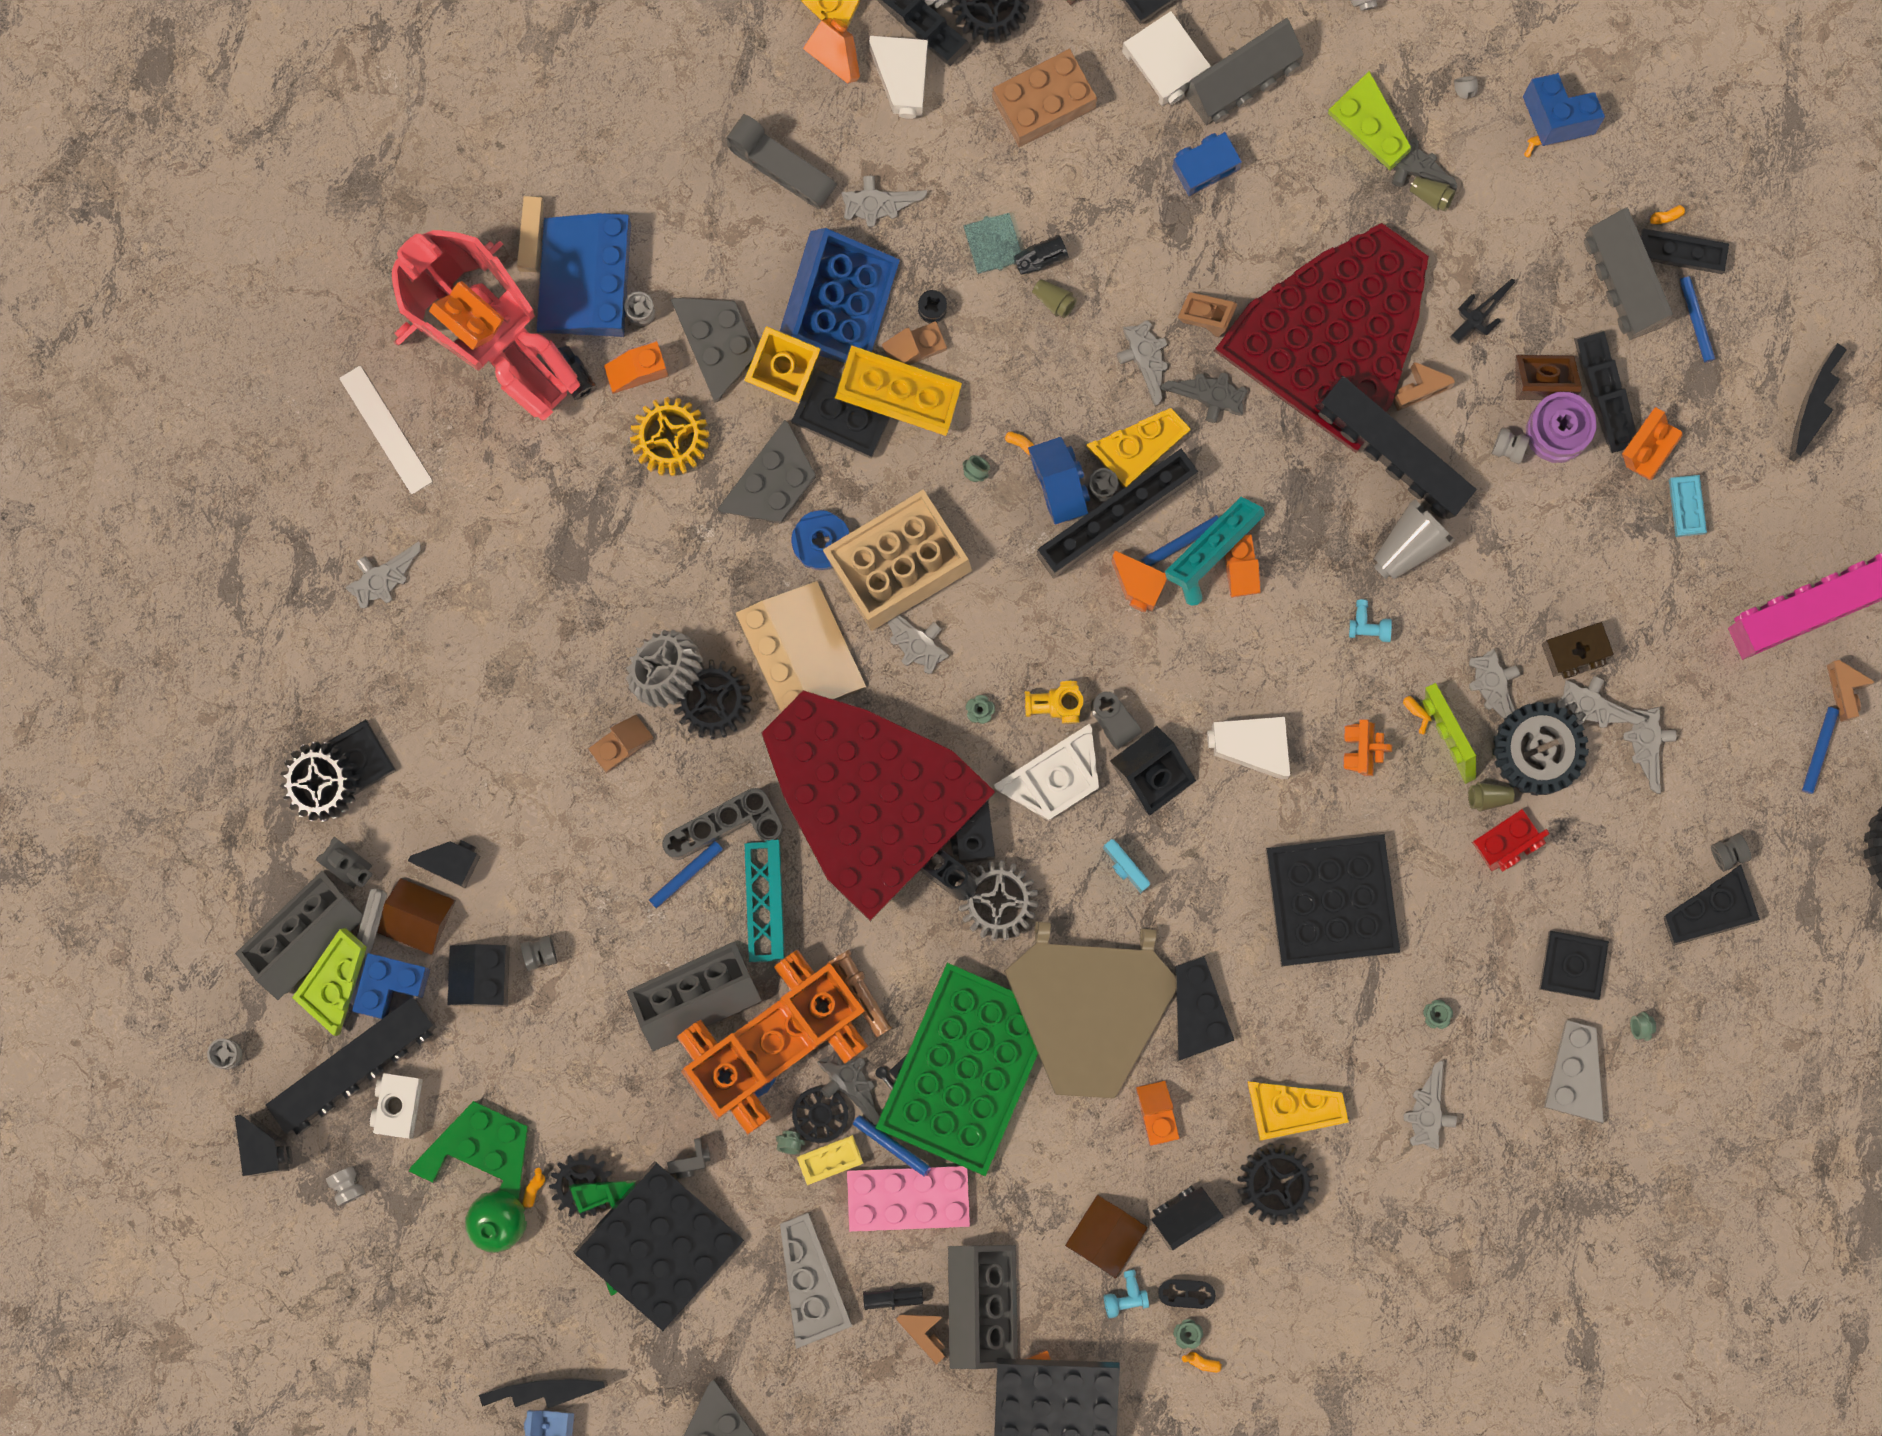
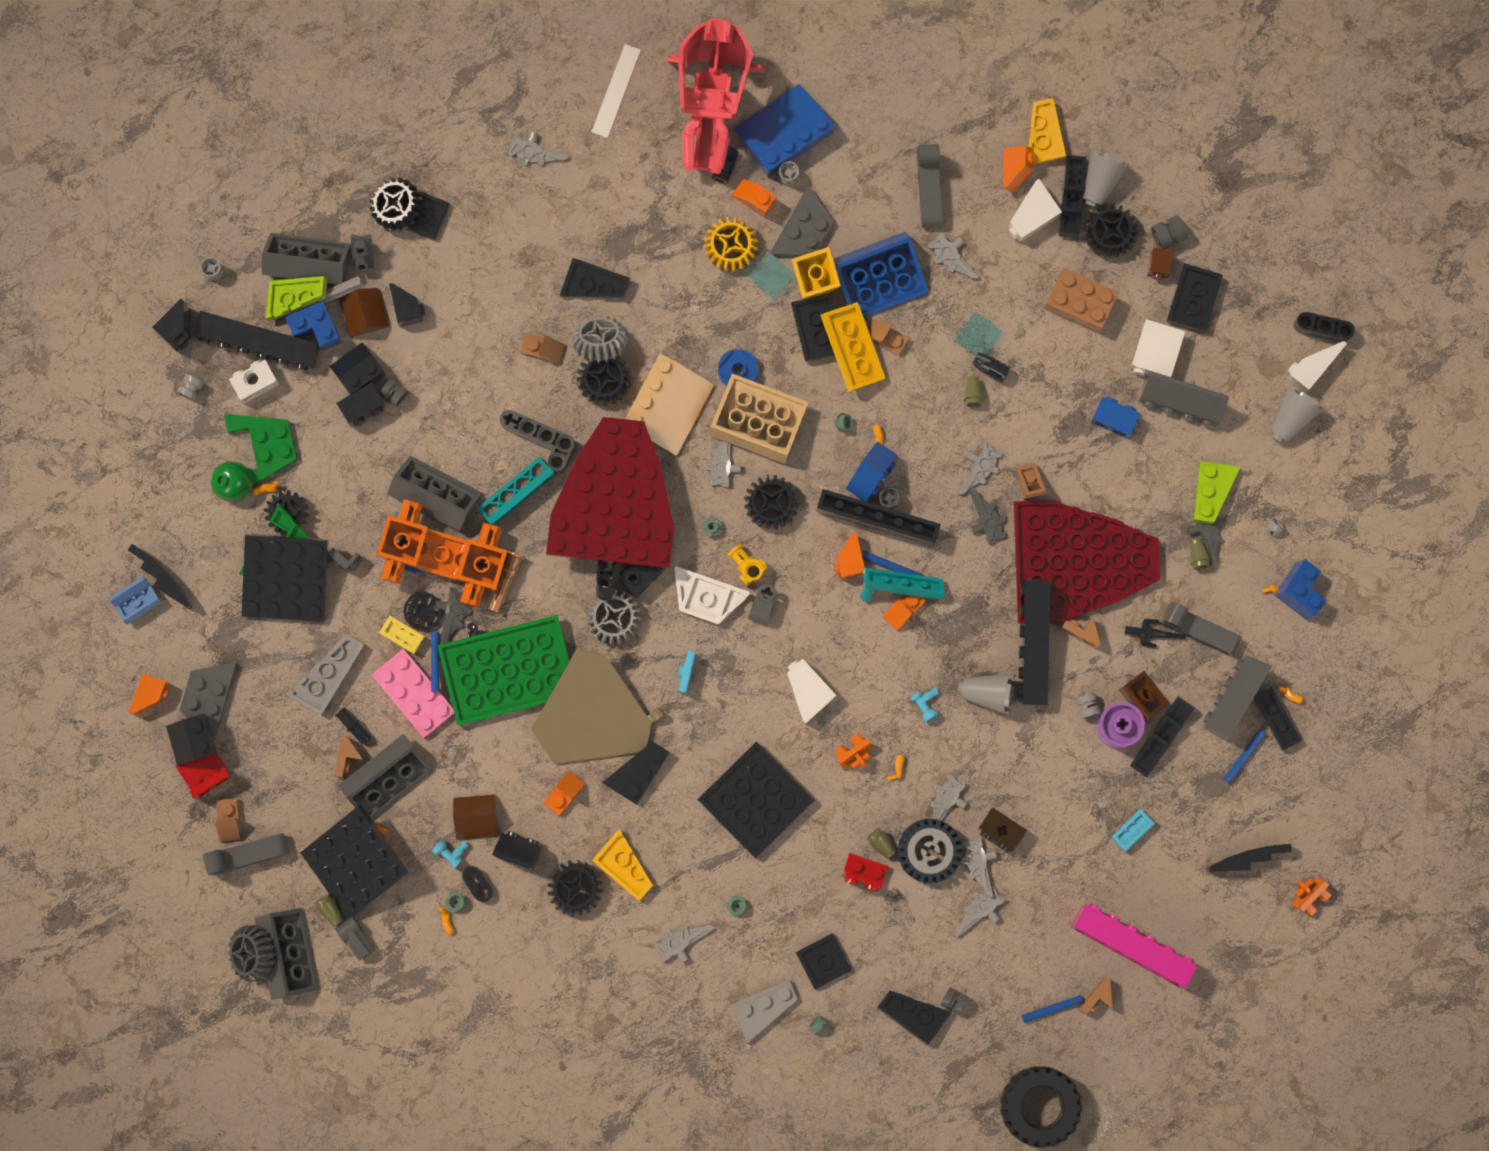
camera: 50 degrees right, 0 degrees up
orange bracket [429,281,504,350] -> none
tan piece [517,196,544,273] -> none
blue bar [649,841,723,909] -> none
dark grey wing [717,420,816,524] -> none
sand green plate [776,1131,805,1155] -> none
black wheel [918,290,947,324] -> none
yellow wing [1086,408,1191,488] -> none
black slope [1110,726,1196,816] -> none
lime wing [1423,683,1476,784] -> none
orange bracket [1622,407,1683,480] -> none
none -> black brick [337,383,386,427]
none -> black wing [559,258,631,297]
none -> black gear [744,475,799,530]
none -> clear light blue piece [746,251,795,300]
none -> dark grey beam [1160,602,1242,657]

